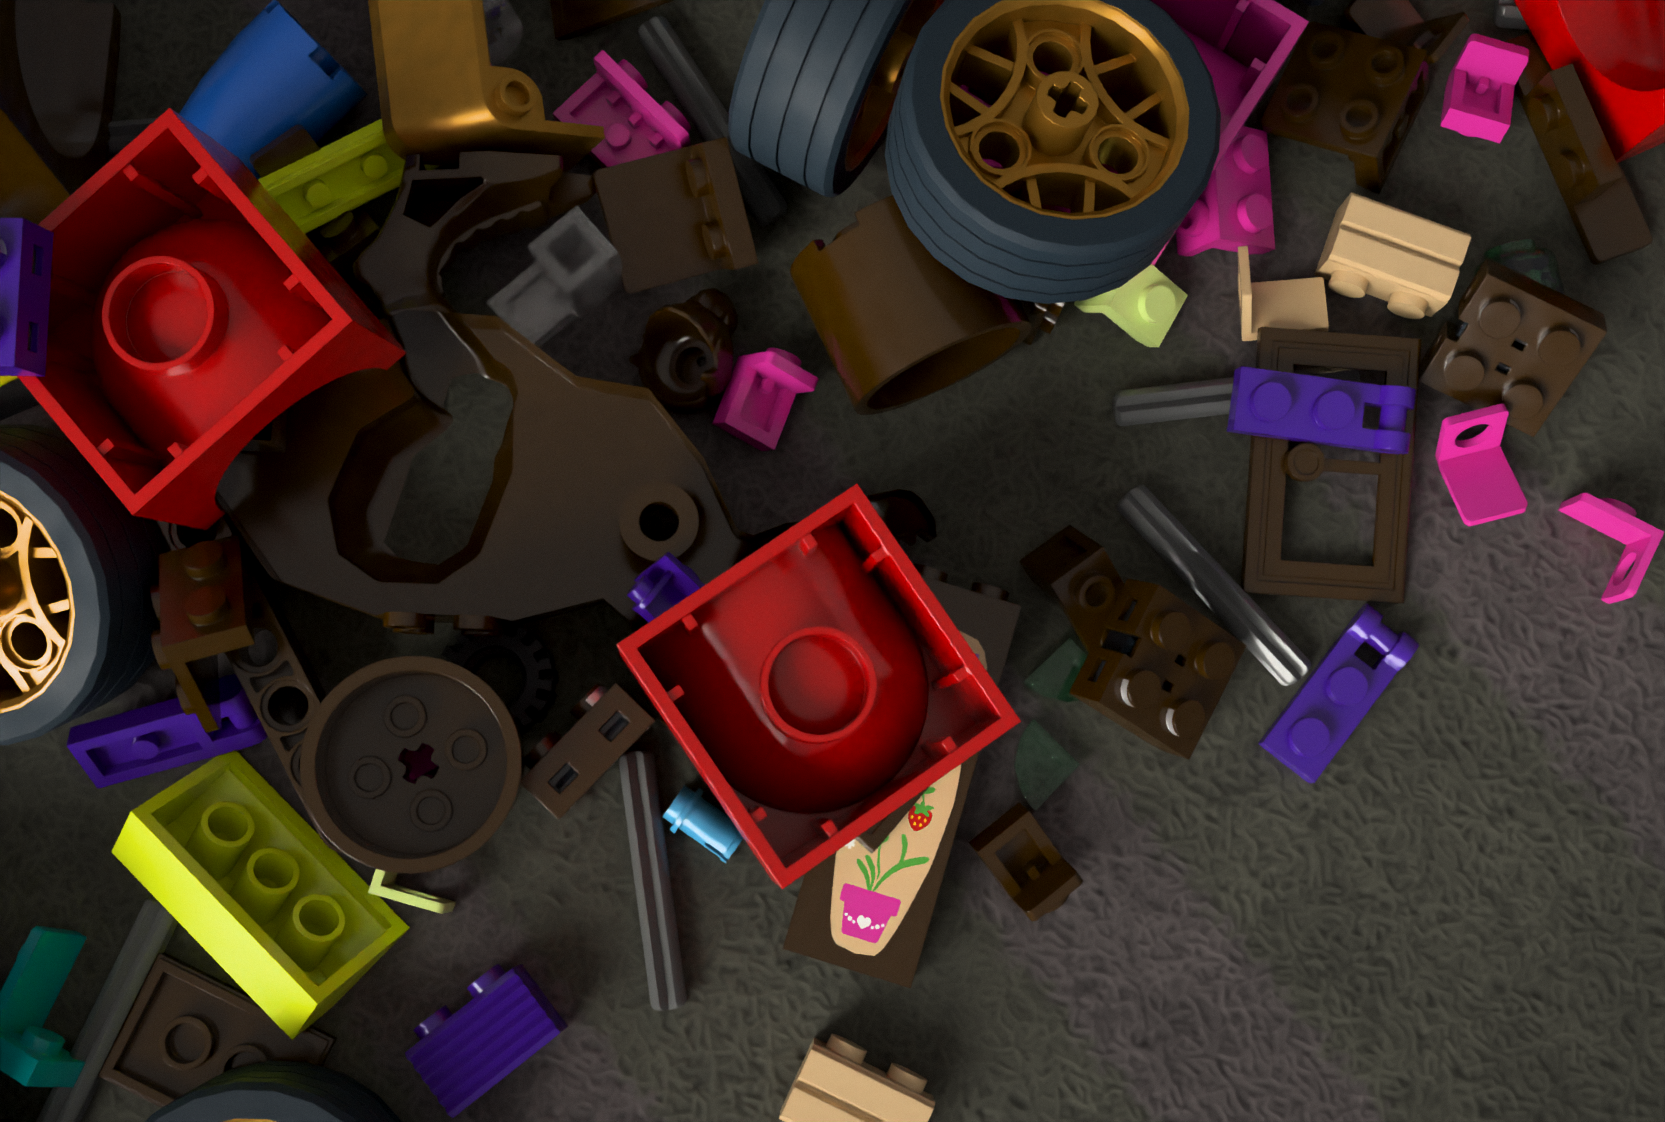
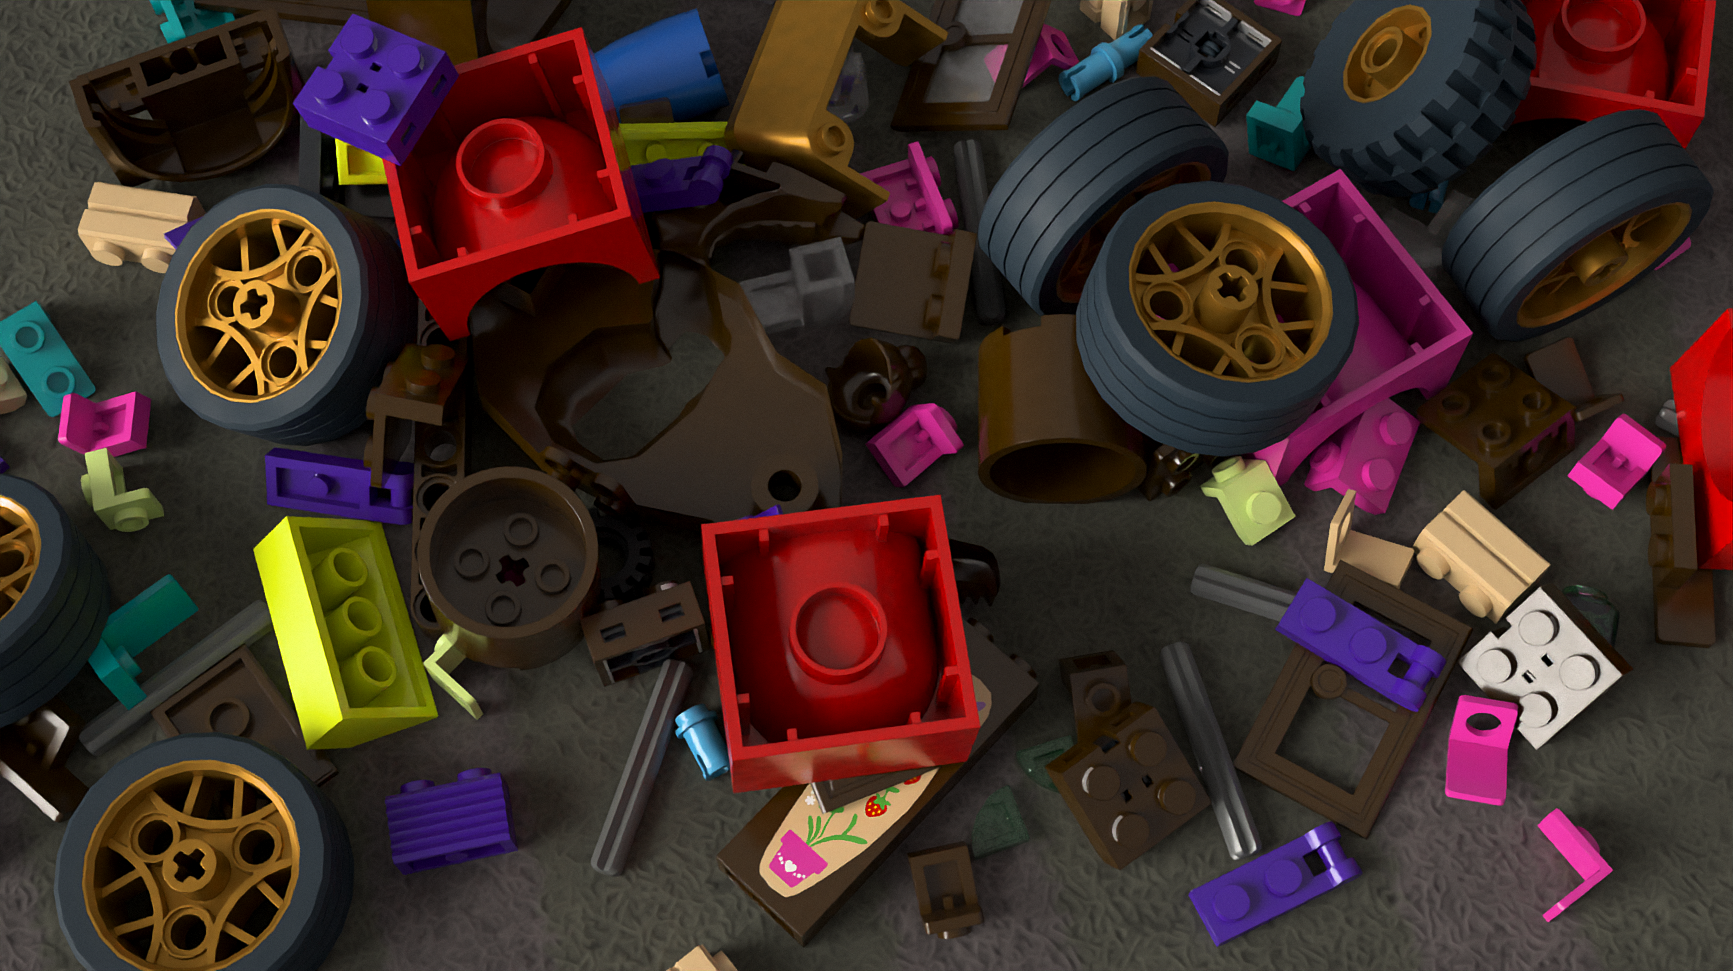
camera: 30 degrees right, 15 degrees down
none -> dark purple plate [631,145,734,213]

